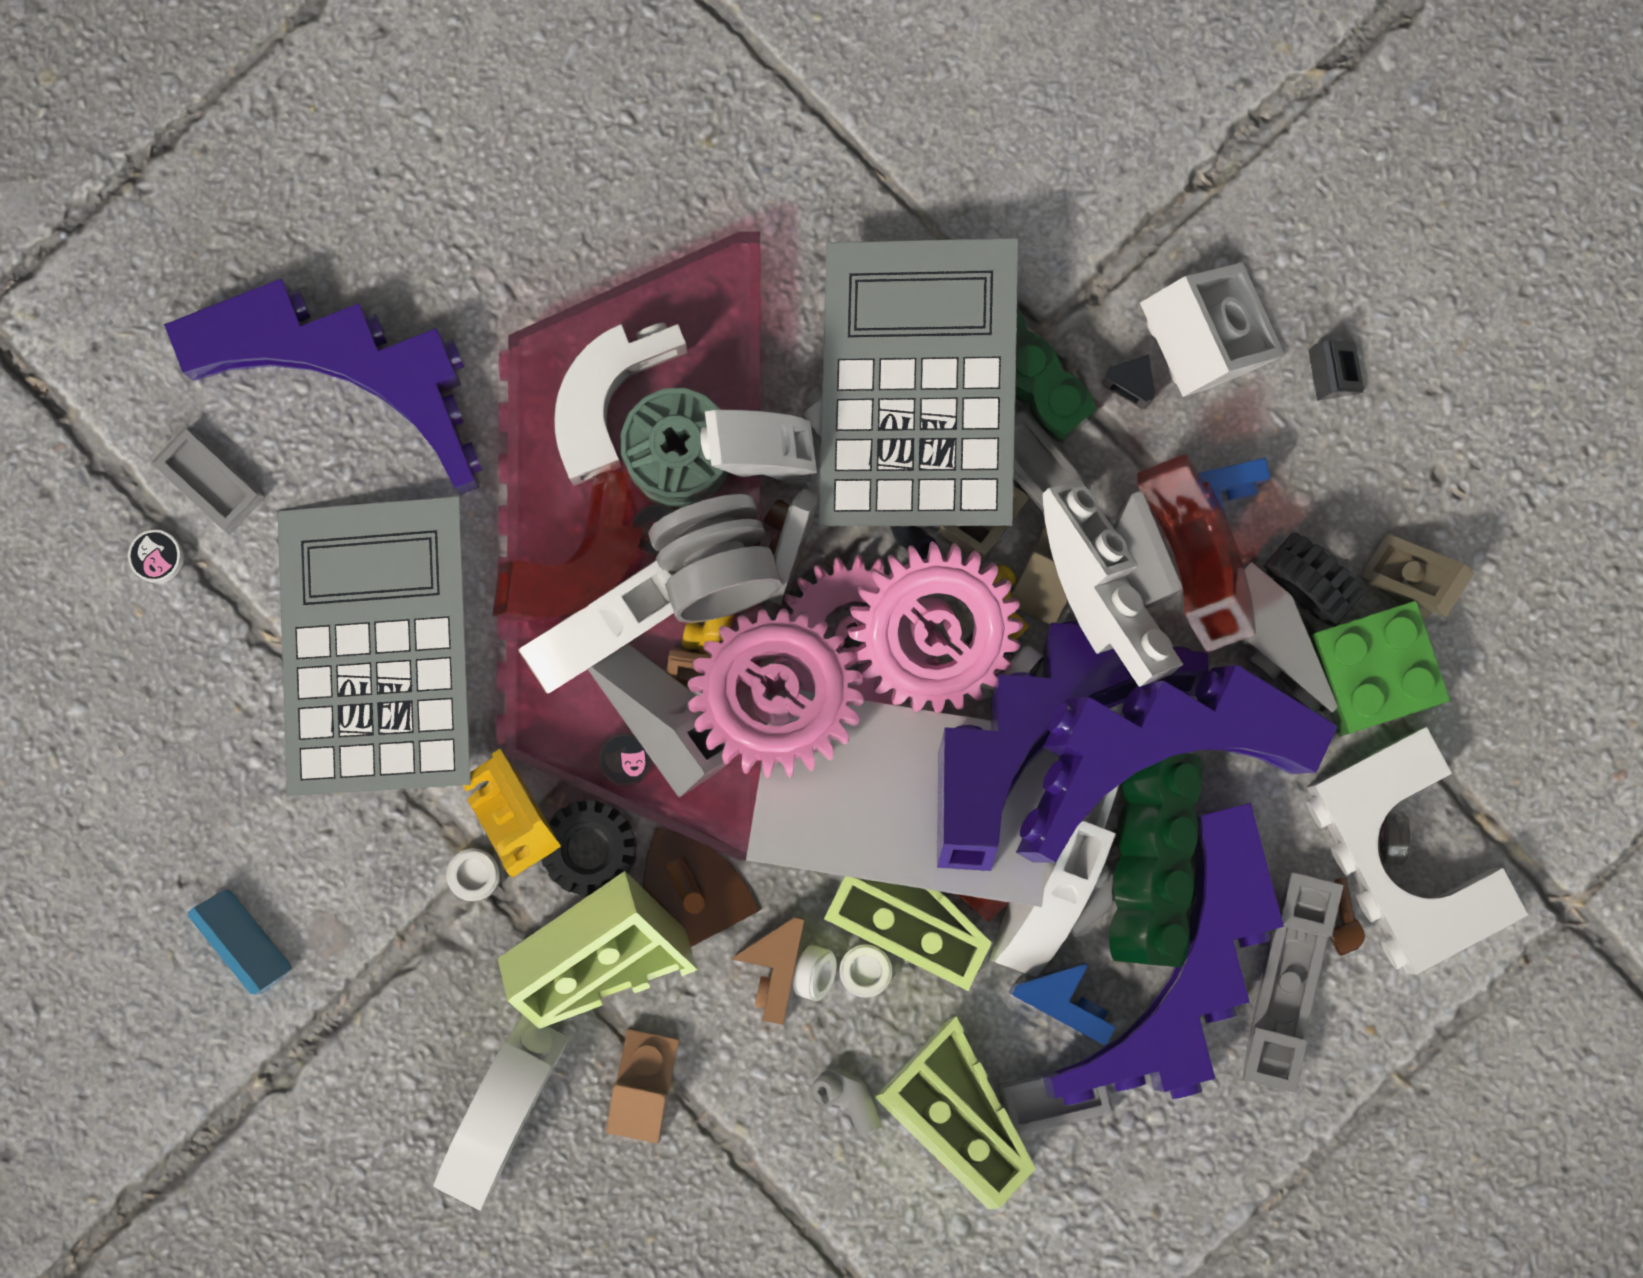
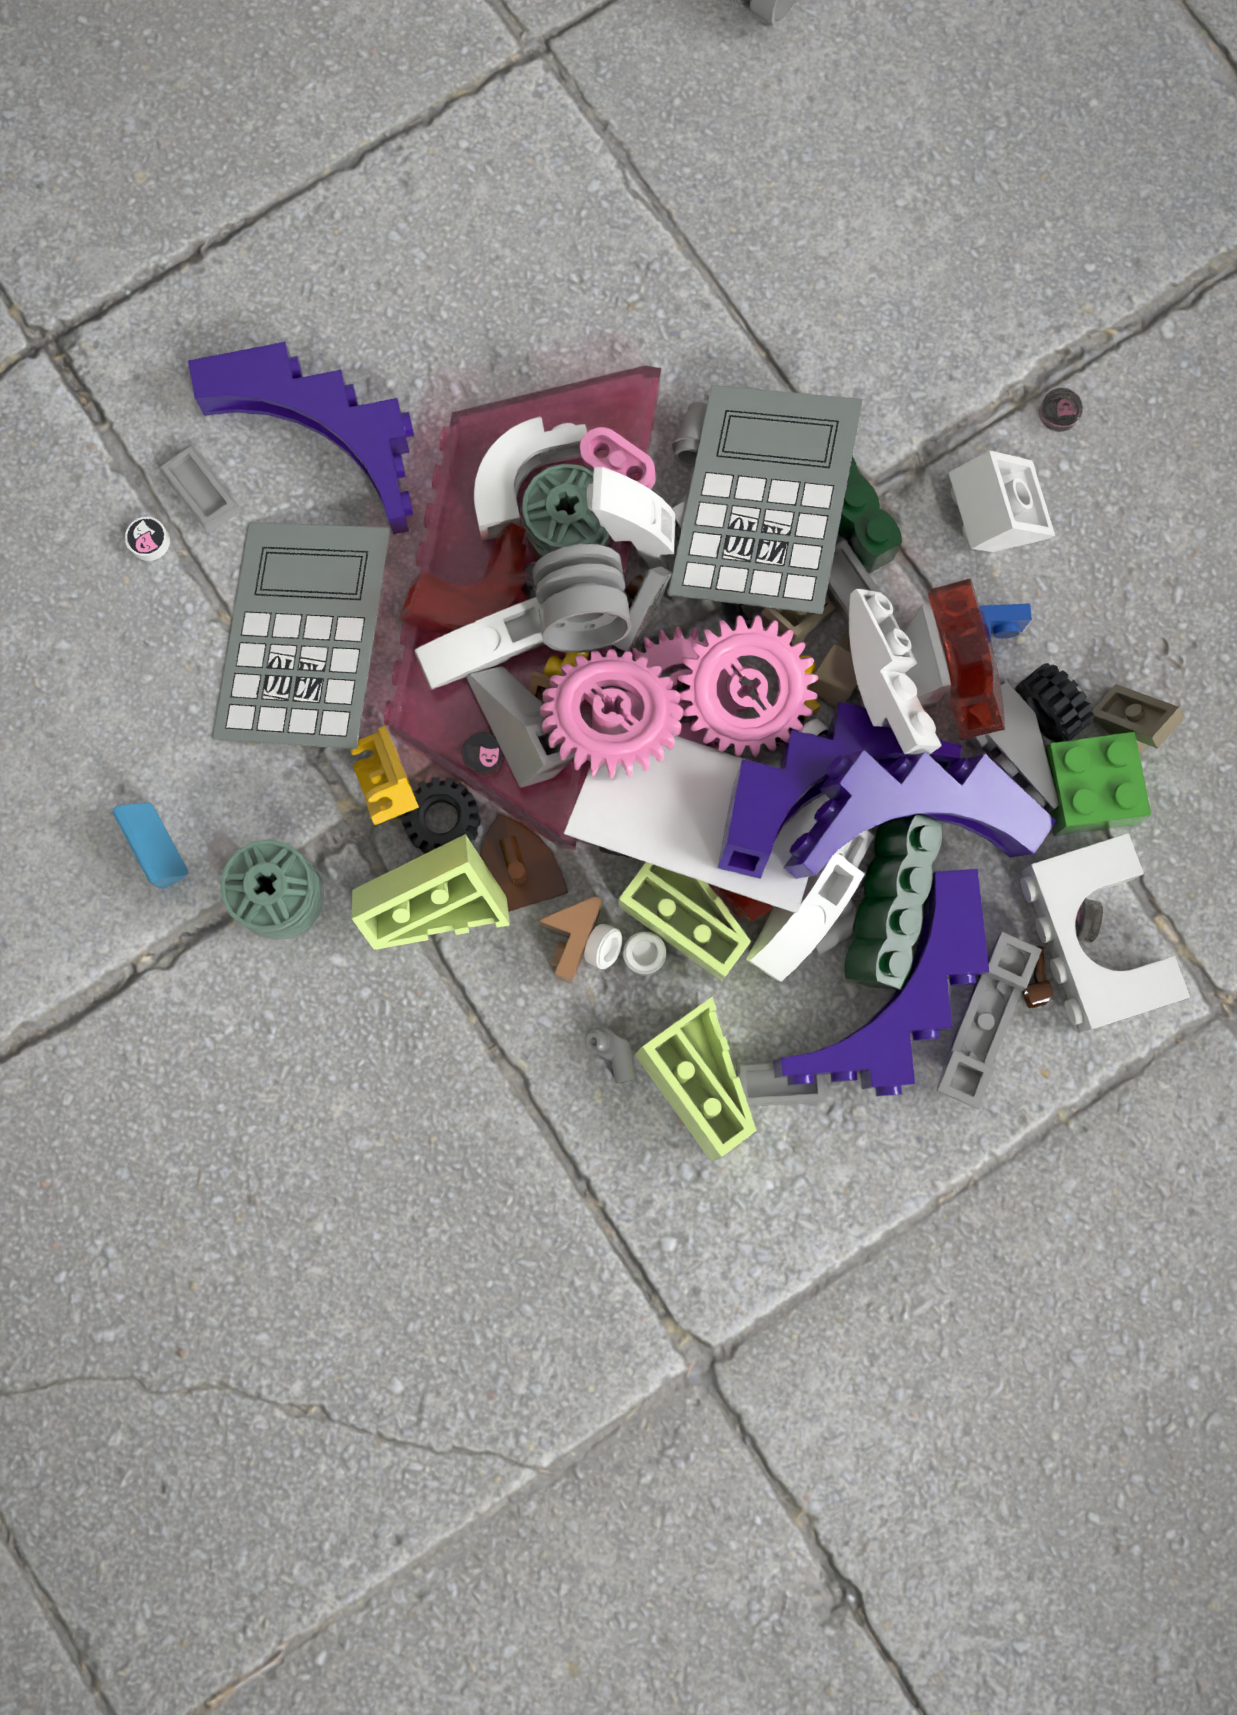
camera: 10 degrees right, 5 degrees down
white arch [433,1014,569,1211] -> none
white tile [446,848,501,901] -> none
medium nougat slope [606,1028,680,1144] -> none
blue slope [1009,962,1116,1046] -> none
black slope [1101,354,1155,409] -> none
black slope [1308,340,1364,401] -> none
none -> sand green wheel [220,839,325,940]
none -> bright pink plate [580,427,656,490]
none -> light grey cone [672,402,707,467]
none -> clear smoke tile [1039,388,1083,432]

